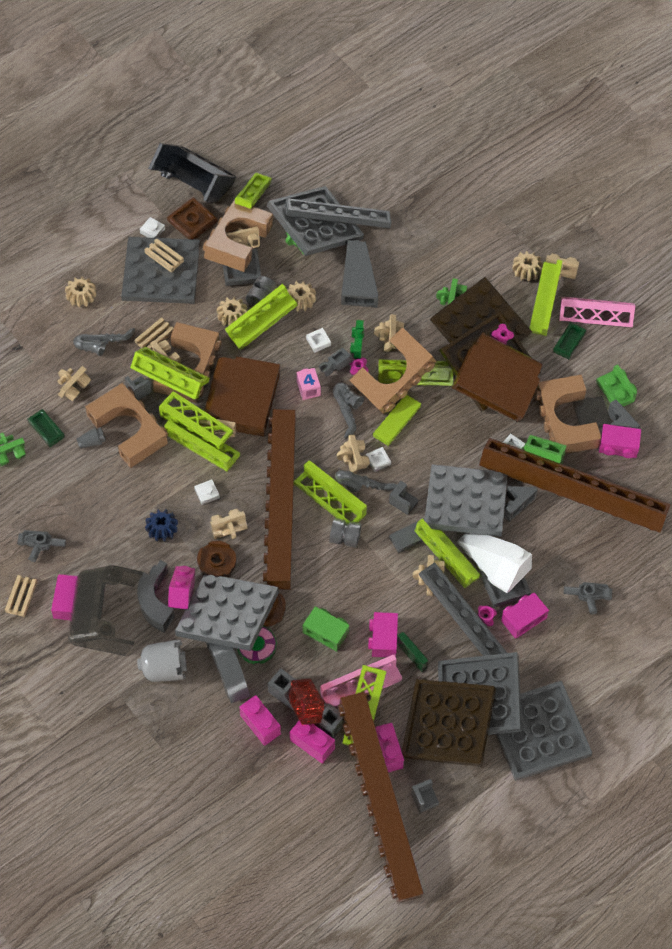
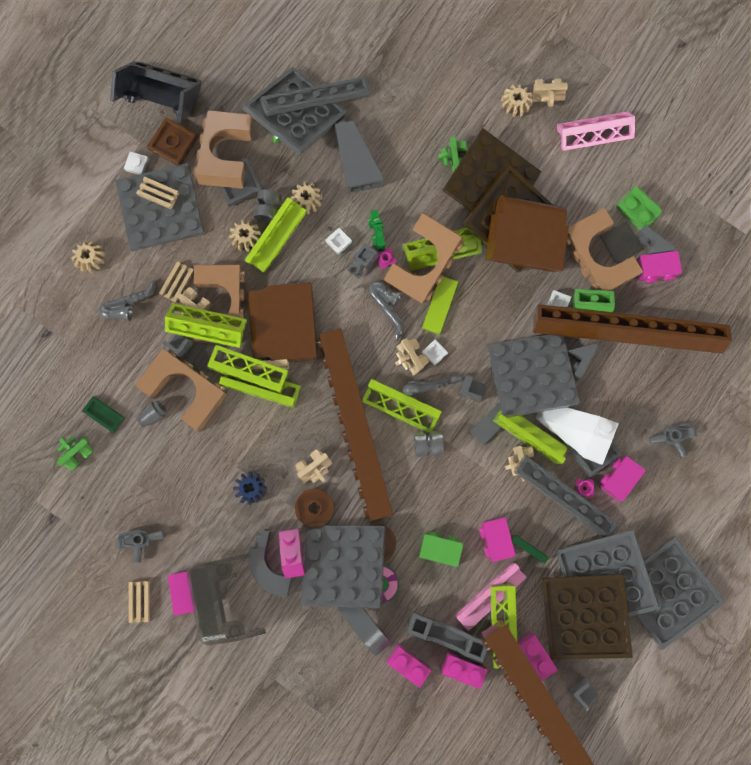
camera: 15 degrees left, 20 degrees up
tan hips [58,366,91,401] -> none
light grey cylinder [137,639,187,682] -> none
white plate [194,480,220,505] -> none
tan hips [226,227,260,248] -> none
lime tile [235,173,272,209] -> none
clear red brick [289,678,324,725] -> none
bright pink brick [296,368,321,400] -> none
tan hips [374,314,404,352] -> none
dark pink plate [492,324,514,344] -> none
lime fence [530,260,563,336] -> none
dark green tile [553,322,586,360] -> none

